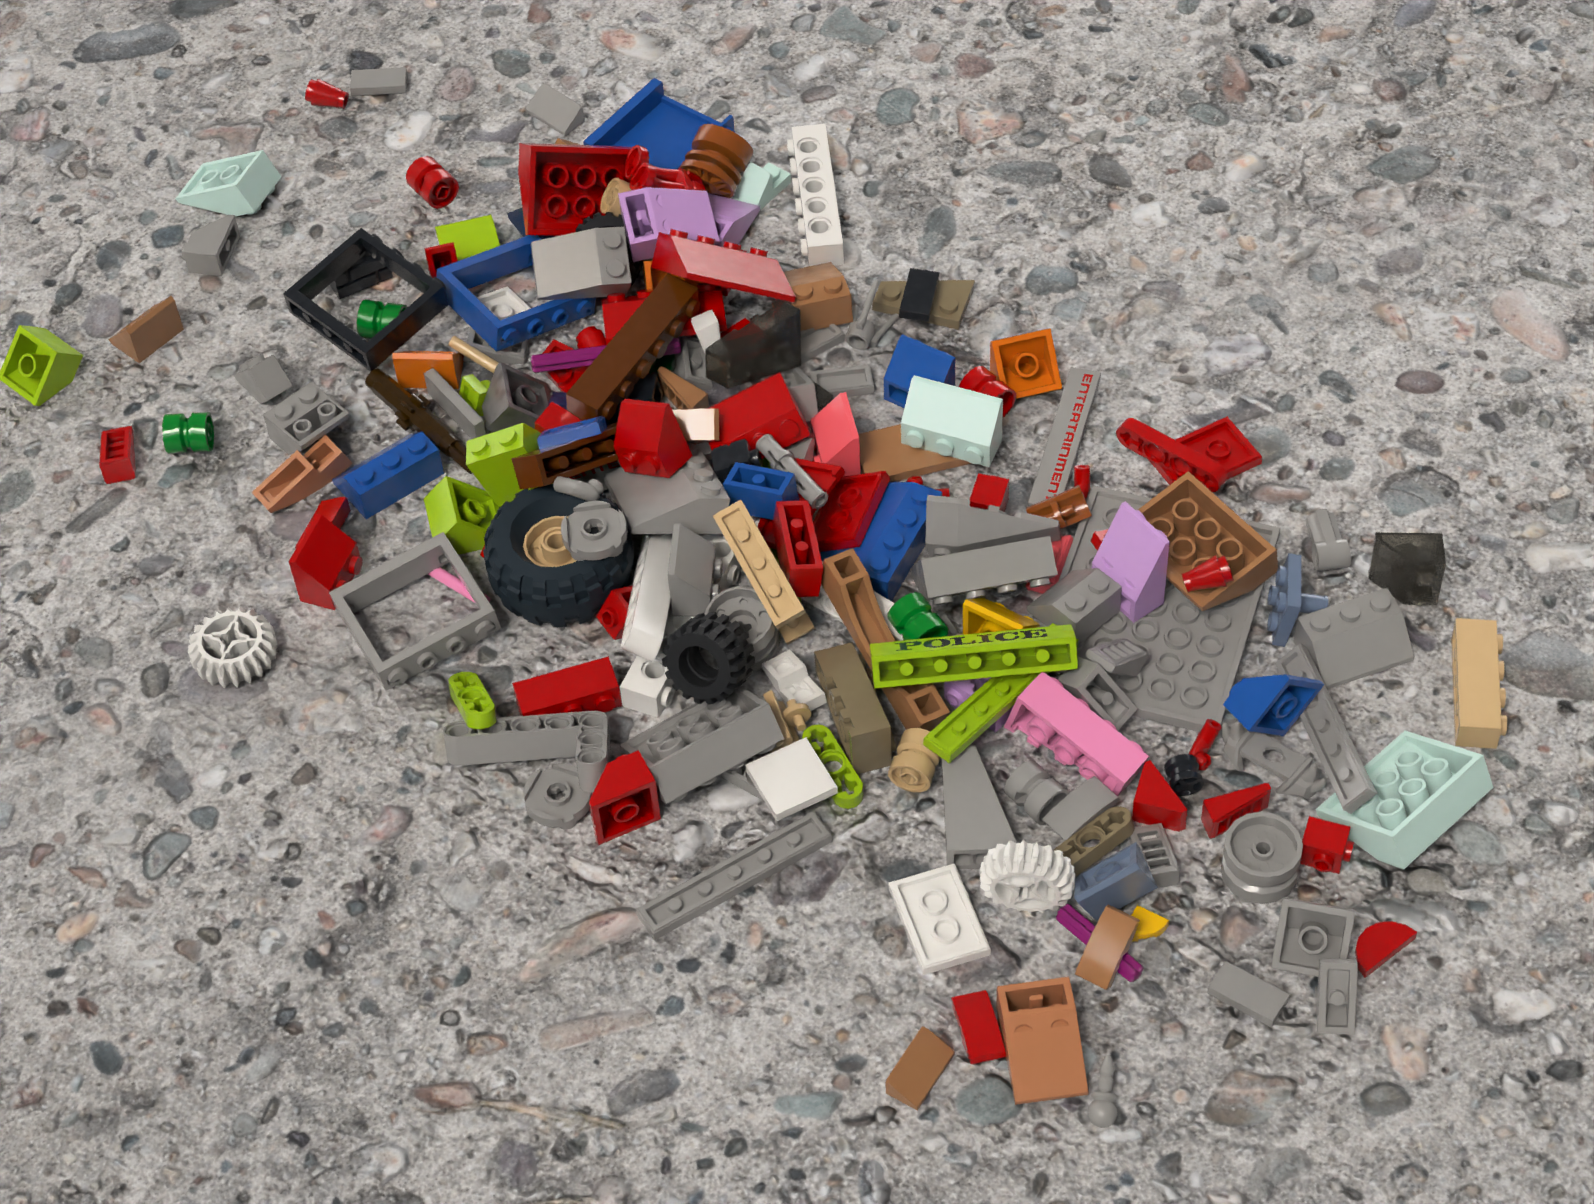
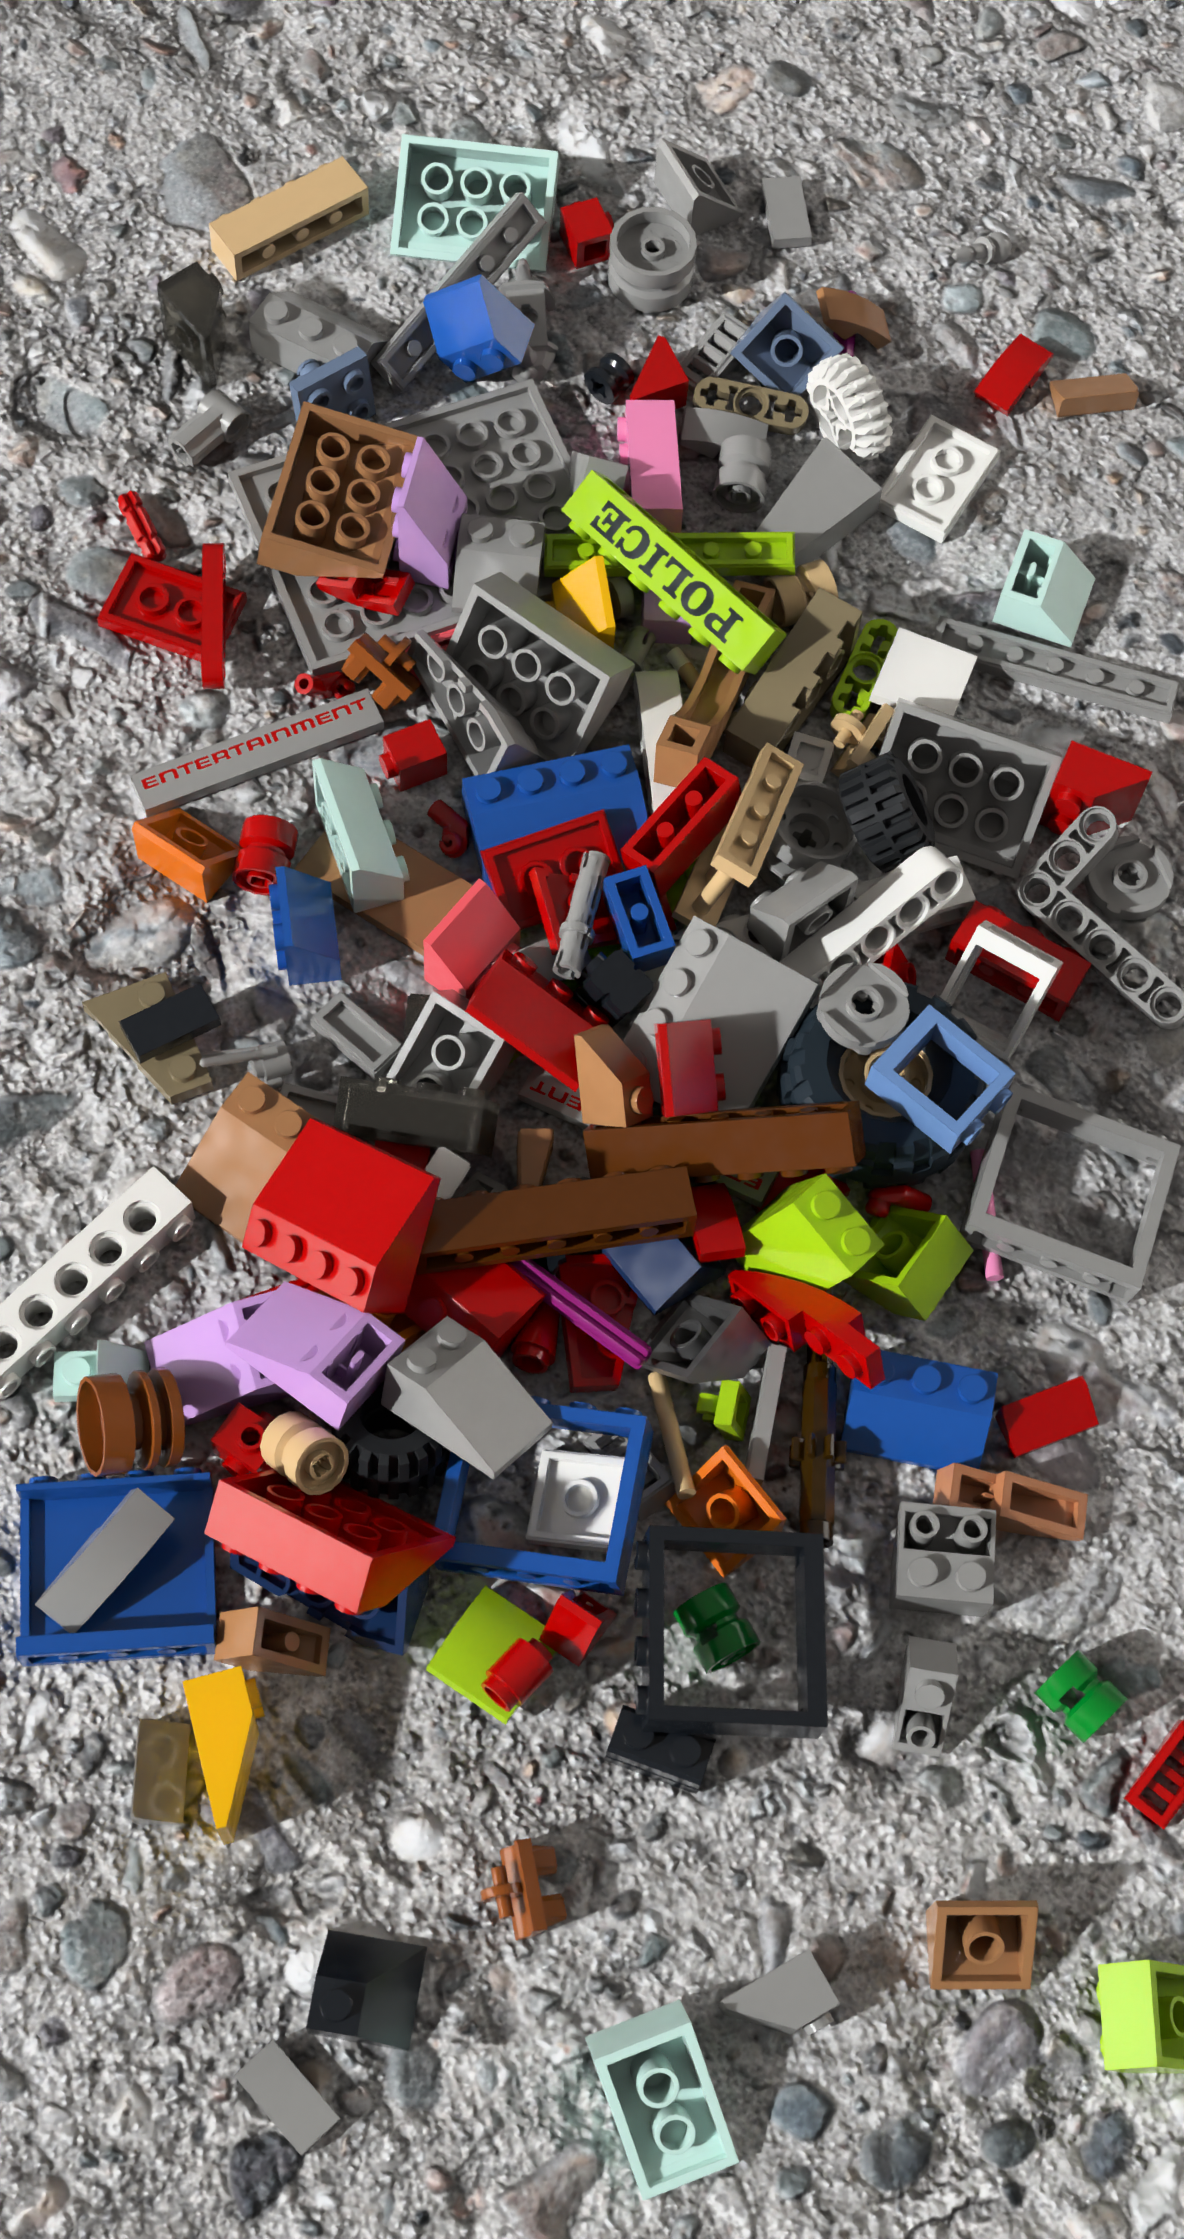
camera: 140 degrees left, 15 degrees up
red slope [288,514,363,610] -> none
red cone [305,78,349,109] -> none
red wheel [406,156,459,209] -> none
lime beam [448,672,497,729] -> none
blue tile [537,416,607,449] -> none
light grey arm [553,476,604,501] -> none
red piece [625,145,706,191] -> none
green wheel [887,592,949,640] -> none
nougat slope [996,977,1089,1105] -> none
light grey slope [1085,638,1148,676] -> none
red cone [1182,555,1234,593] -> none
red arm [1188,719,1222,771] -> none
red slope [1201,783,1271,839] -> none
light grey slope [1315,959,1358,1035] -> none
red tile [1355,921,1417,978] -> none
none -> light grey slope [34,1488,175,1633]
none -> red axle [117,490,167,562]
none -> yellow slope [182,1666,265,1845]
none -> black slope [306,1930,427,2051]
none -> dark orange hips [480,1838,567,1941]
none -> red brick [481,1638,553,1712]
none -> red slope [728,1270,885,1389]
none -> medium blue window [864,1004,1016,1154]
none -> white window [940,920,1064,1061]
none -> light aqua slope [992,529,1095,648]

